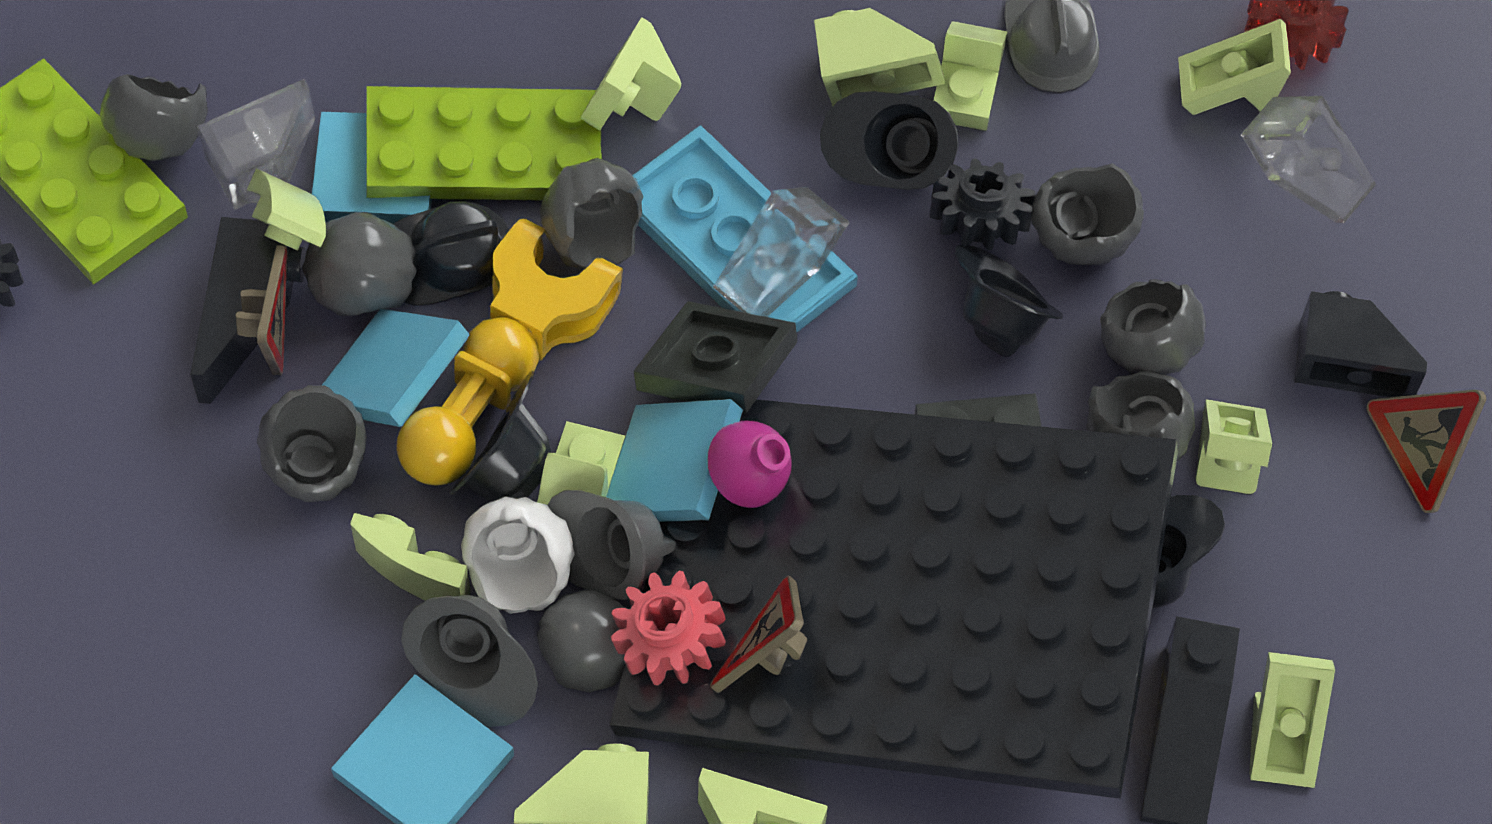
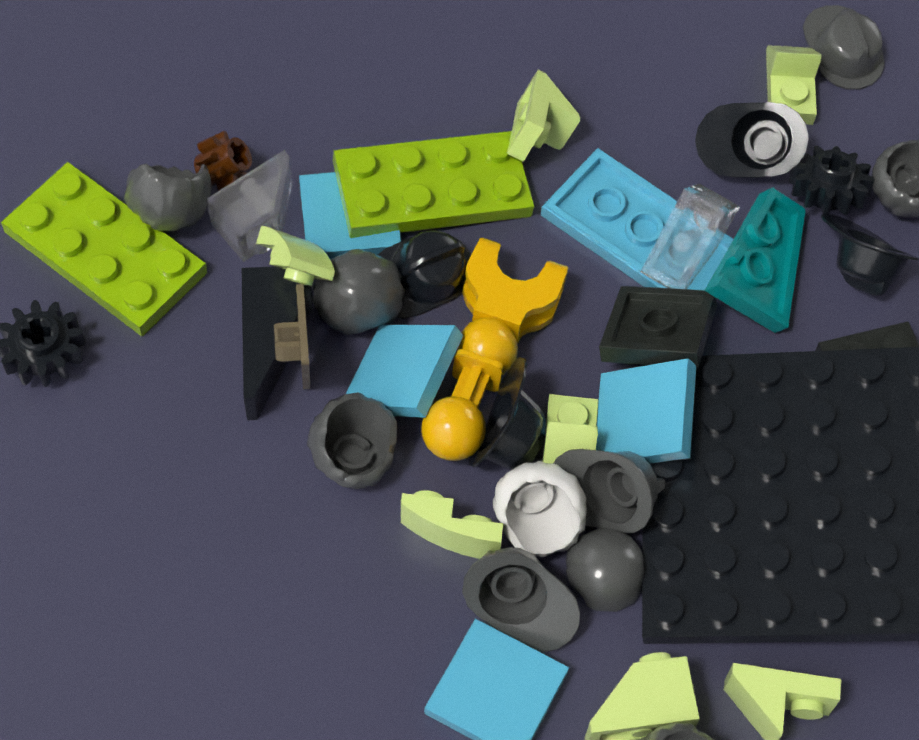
camera: 10 degrees left, 0 degrees up
dark grey hair [540,158,644,270] -> none
coral gear [611,571,726,686] -> none
dark pink brick [708,421,792,508] -> none
dark tan piece [710,575,807,693] -> none
yellowish green slope [814,8,945,106] -> none
none -> reddish brown gear [194,131,252,193]
none -> teal wing [704,187,806,333]

